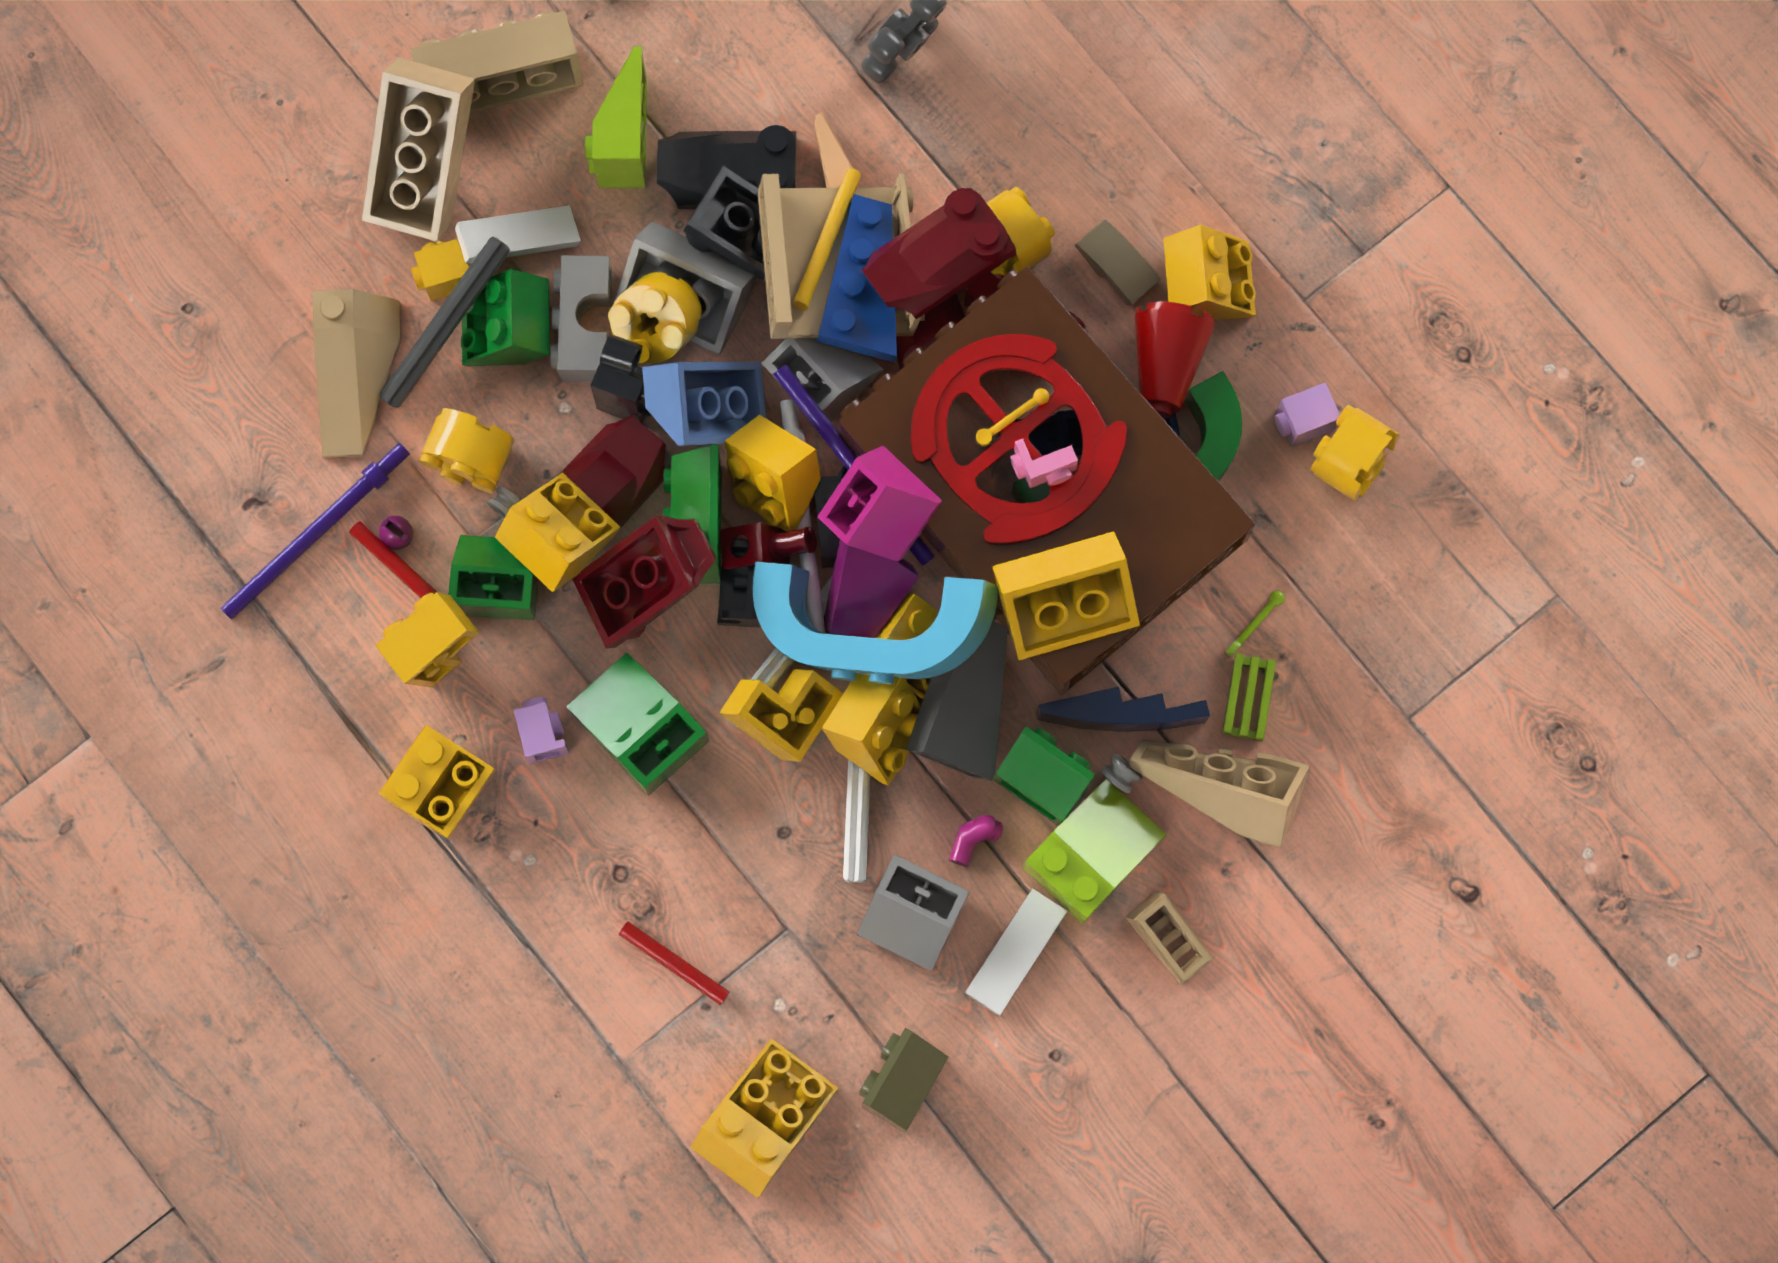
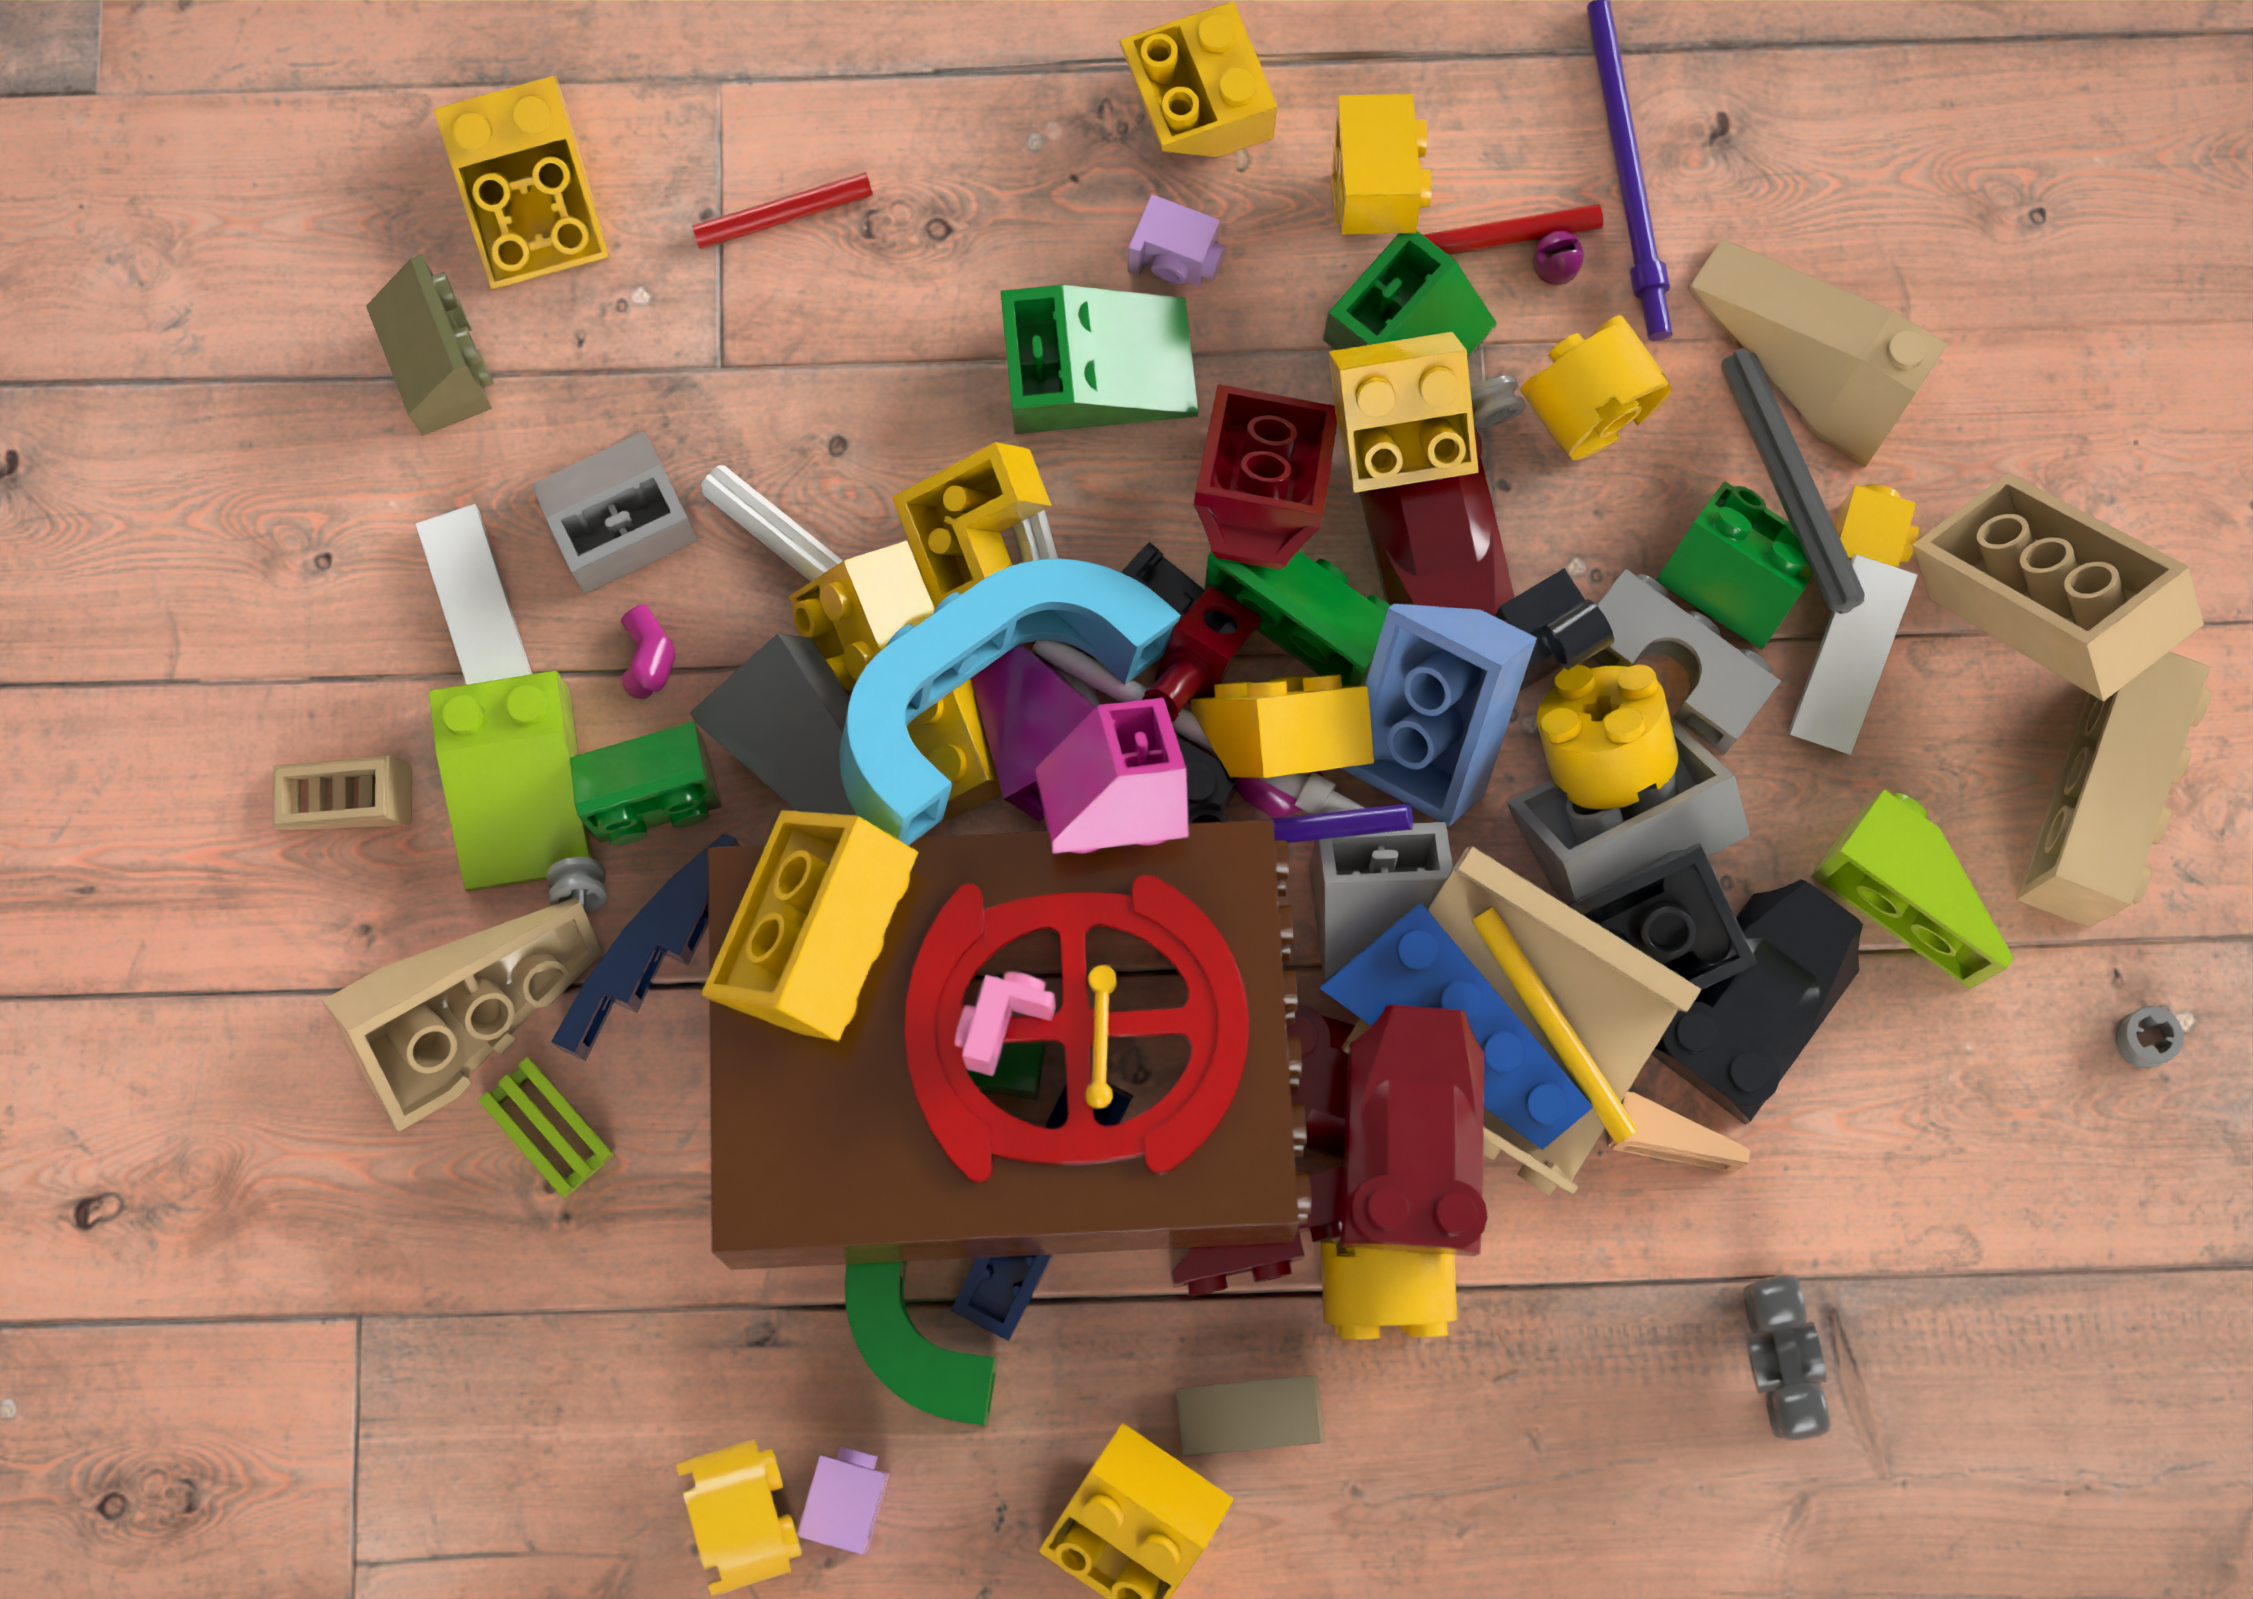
camera: 130 degrees right, 0 degrees up
red cone [1134,301,1215,419] -> none
lime hinge [1225,590,1285,657] -> none

